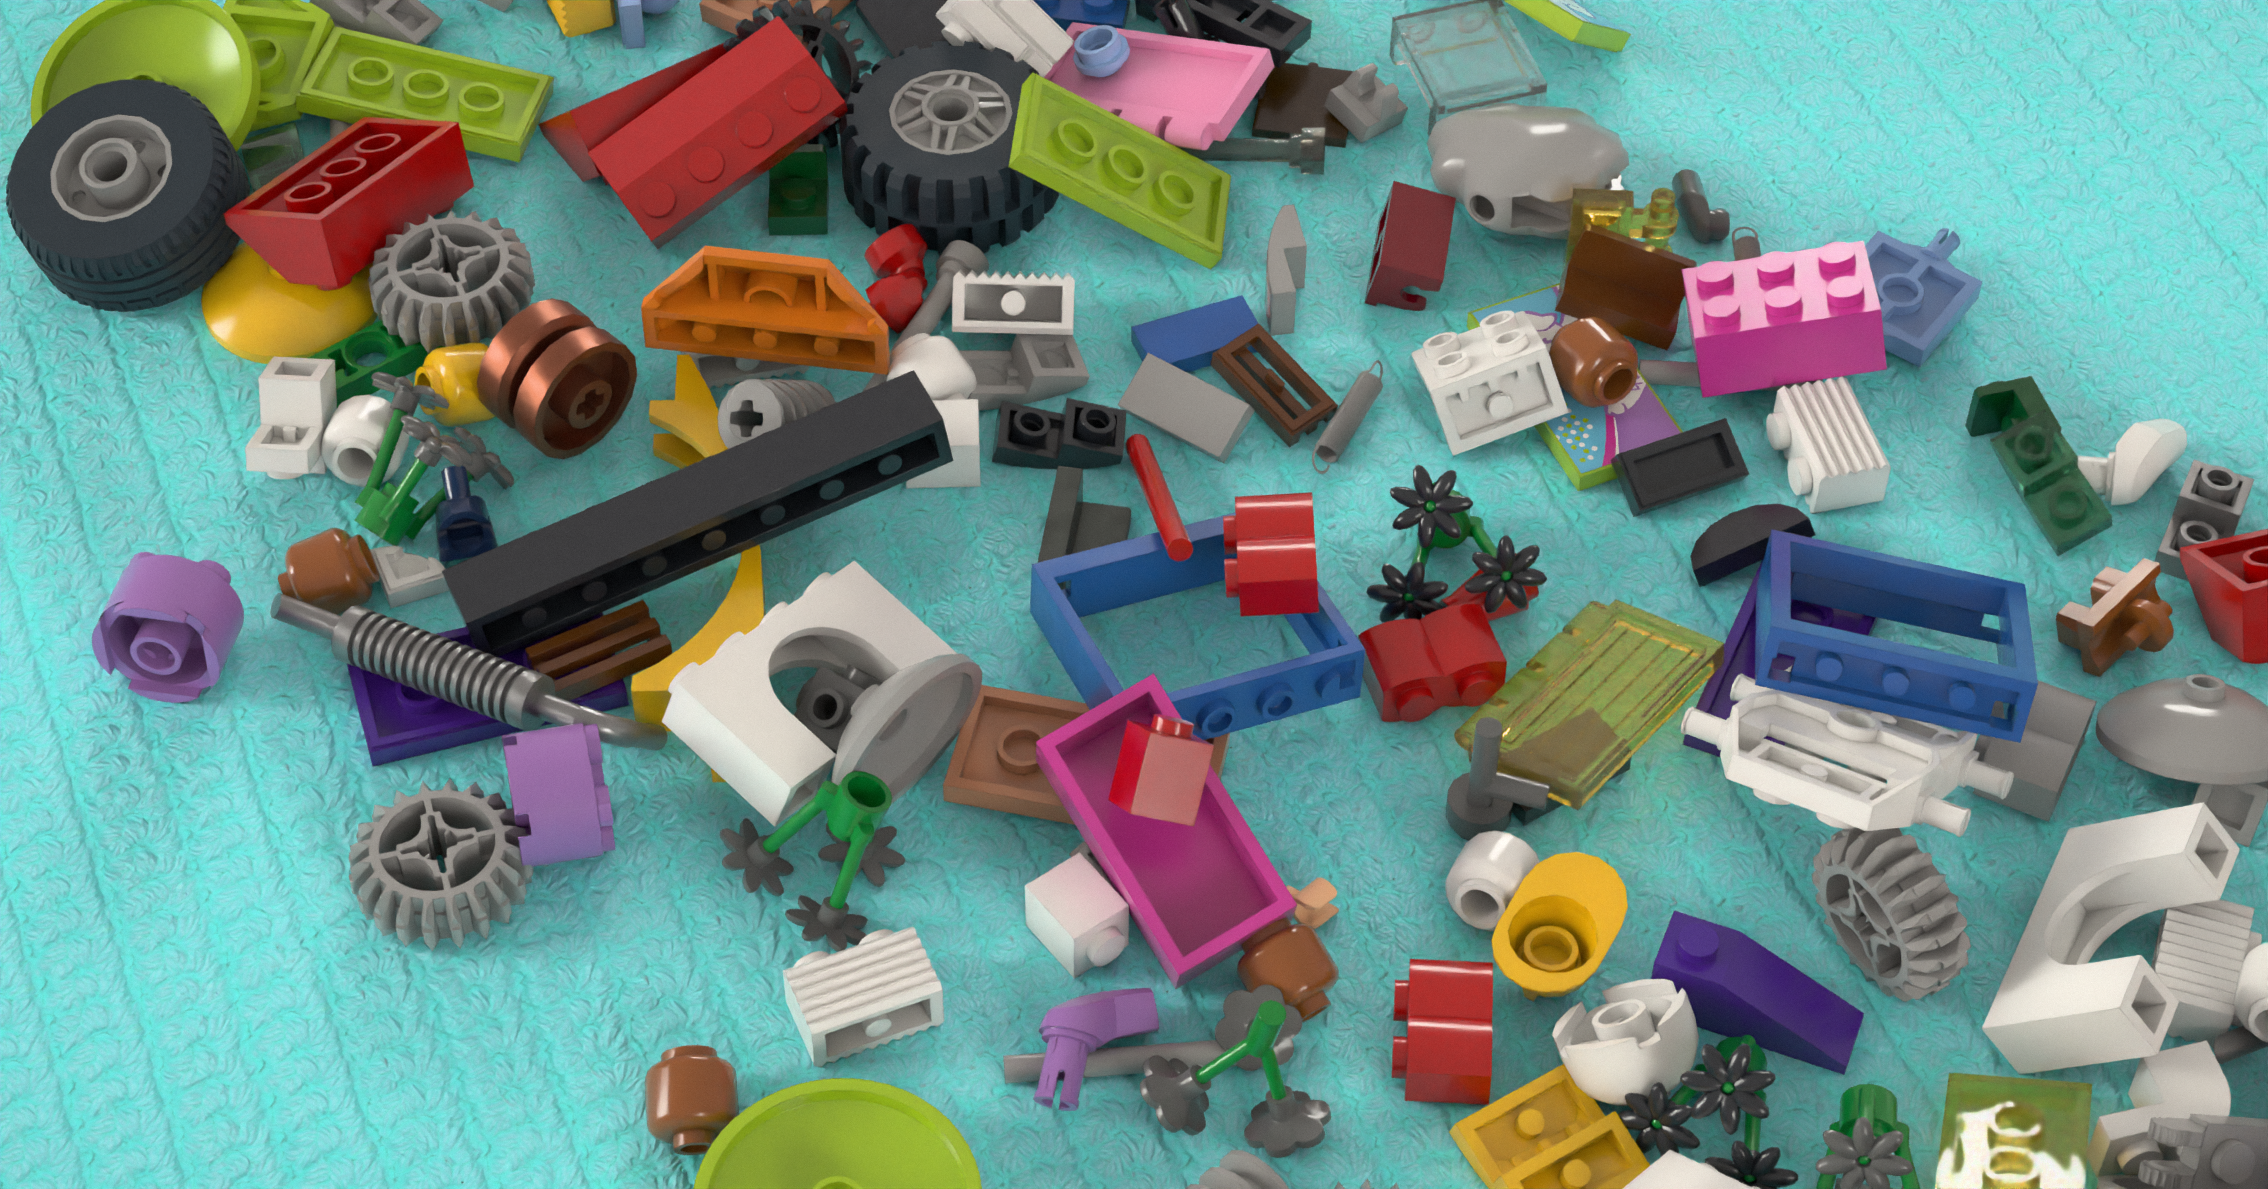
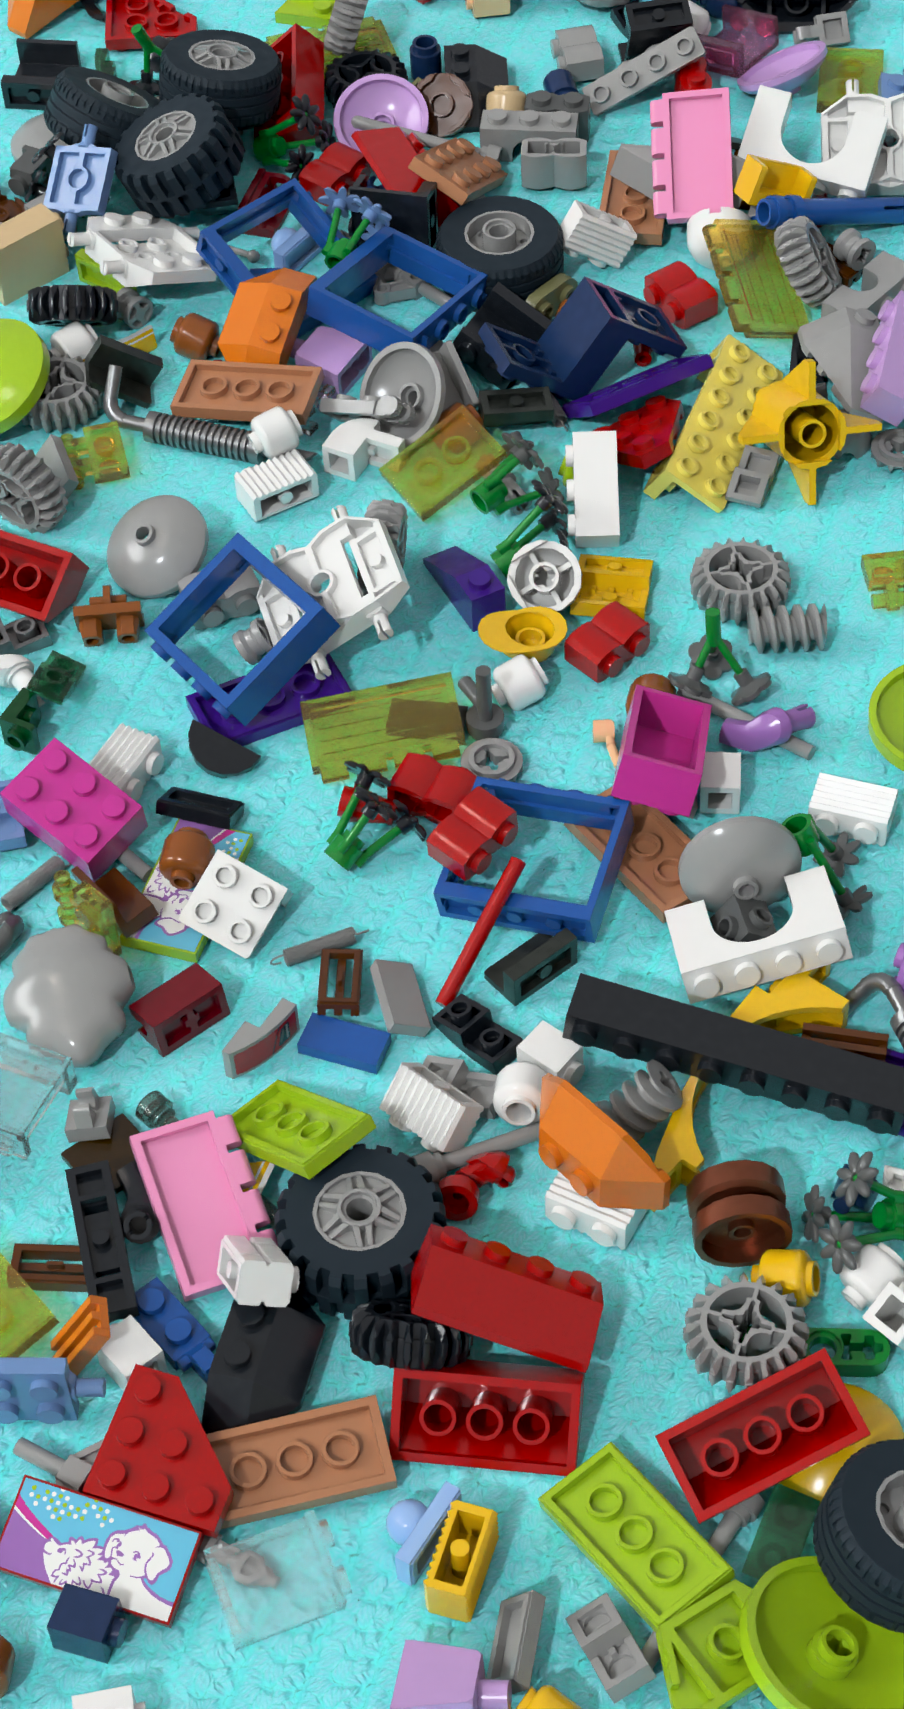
camera: 135 degrees left, 0 degrees up
light blue plate [1073,25,1130,77] -> none
brick [1108,714,1214,827] -> none
white arch [1982,802,2240,1075] -> none
none -> light grey gear [461,738,523,789]

